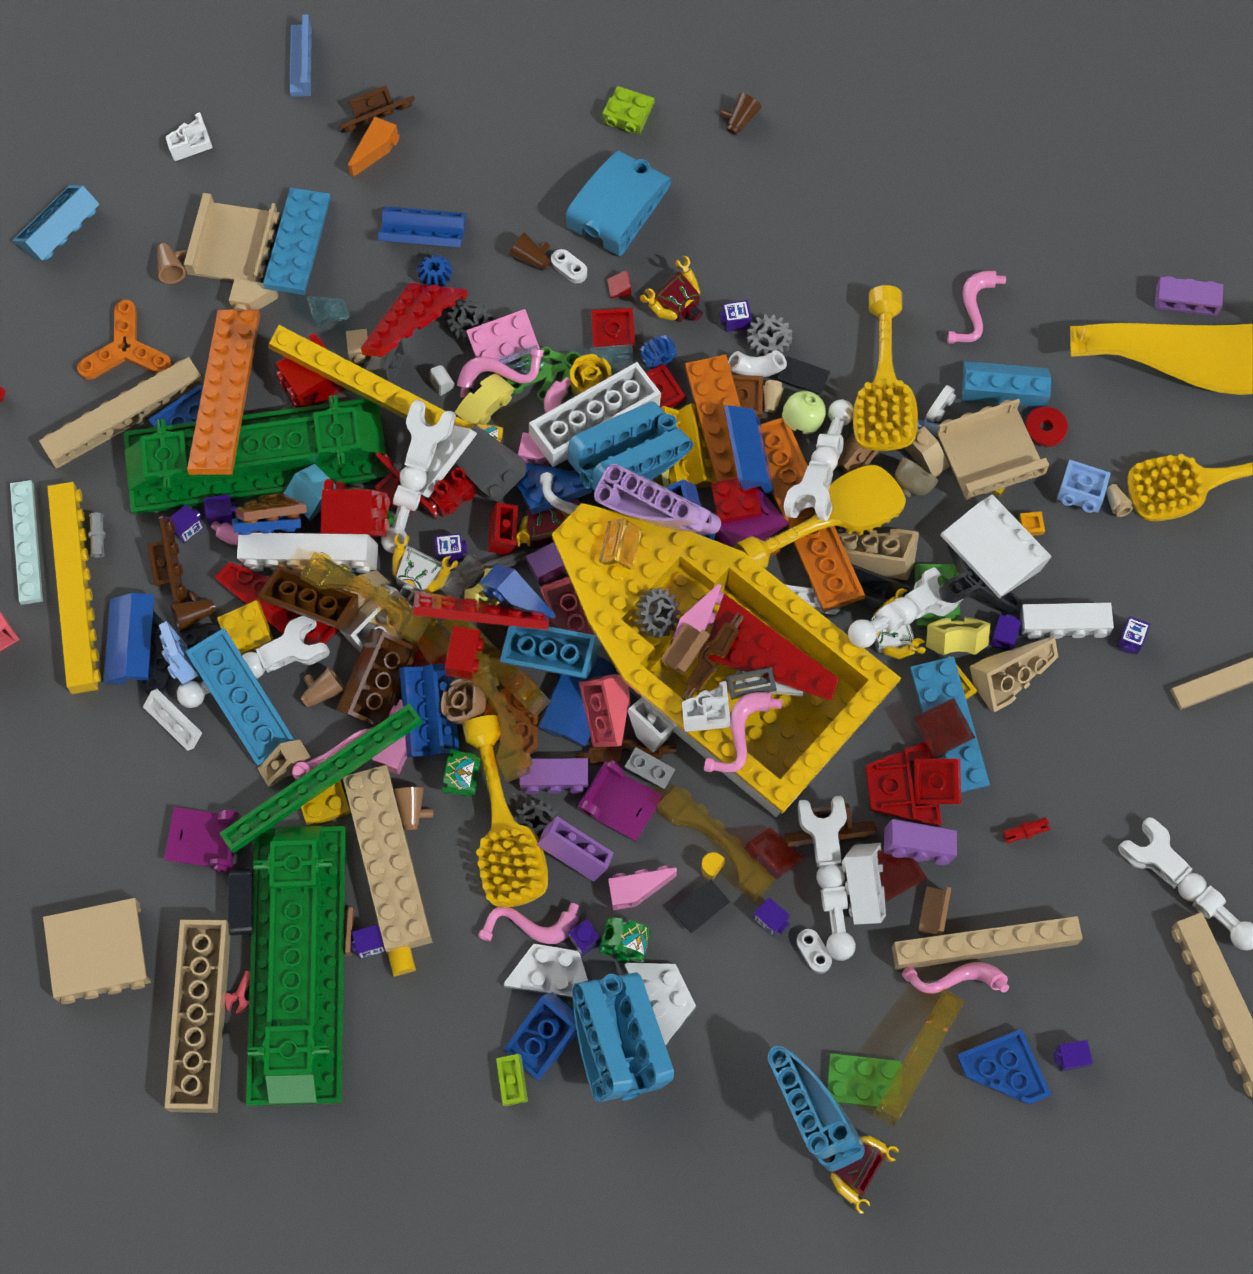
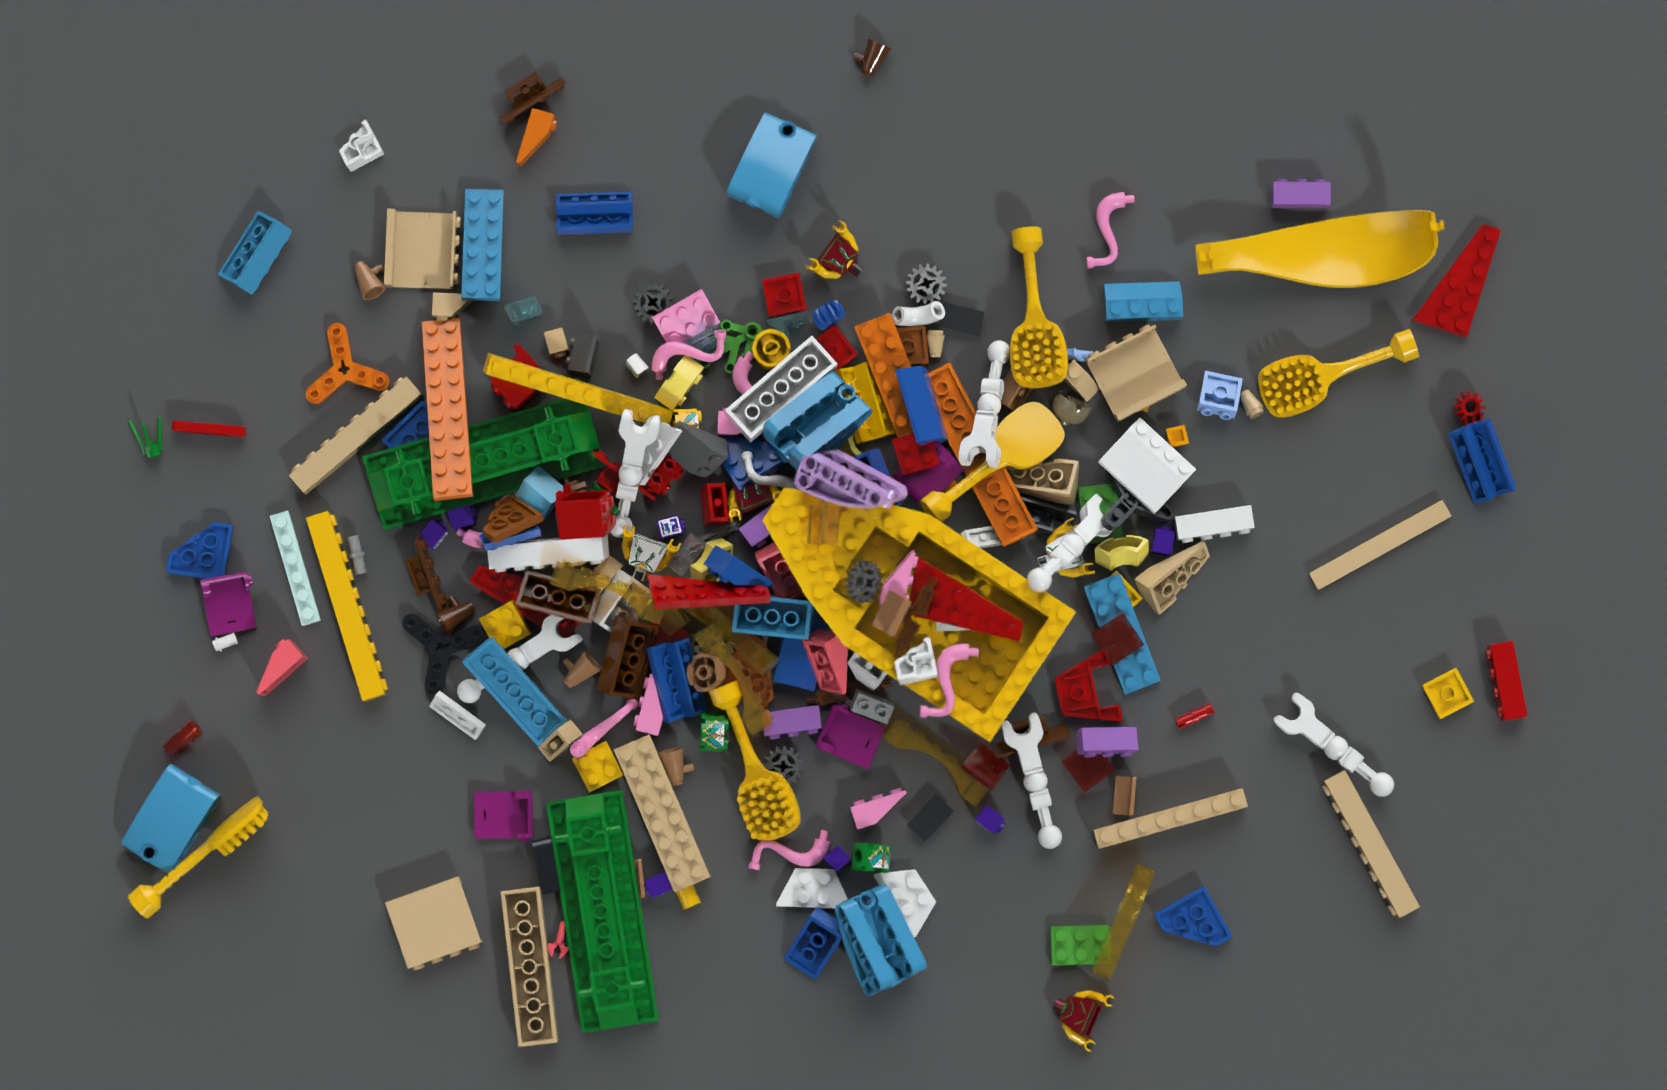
camera: 10 degrees left, 15 degrees up
blue slope [103,593,154,685] -> none
light blue plate [159,621,199,684] -> none
green plate [220,703,423,853] -> none
medium blue fence [290,15,312,97] -> none
red wing [361,283,468,357] -> none
blue gear [417,254,453,287] -> none
red brick [445,626,484,680] -> none
lime plate [496,1054,528,1106] -> none
reddish brown piece [509,232,551,271] -> none
medium lavender brick [537,816,614,882] -> none
white plate [551,249,587,283] -> none
lime plate [603,86,655,135] -> none
slope [607,271,631,299] -> none
yellow brick [701,852,725,881] -> none
dark purple brick [719,300,752,332] -> none
dark grey tile [726,667,777,700] -> none
dark azure panel [768,1046,865,1172] -> none
yellowish green cylinder [782,391,826,434] -> none
white plate [796,929,832,974] -> none
white wedge [842,843,886,924] -> none
bright pink animal [902,962,1009,994] -> none
red plate [914,758,962,804] -> none
white plate [925,385,956,423] -> none
red tile [1025,406,1068,447] -> none
dark purple brick [1054,1040,1093,1072] -> none
dark purple brick [1117,616,1150,654] -> none

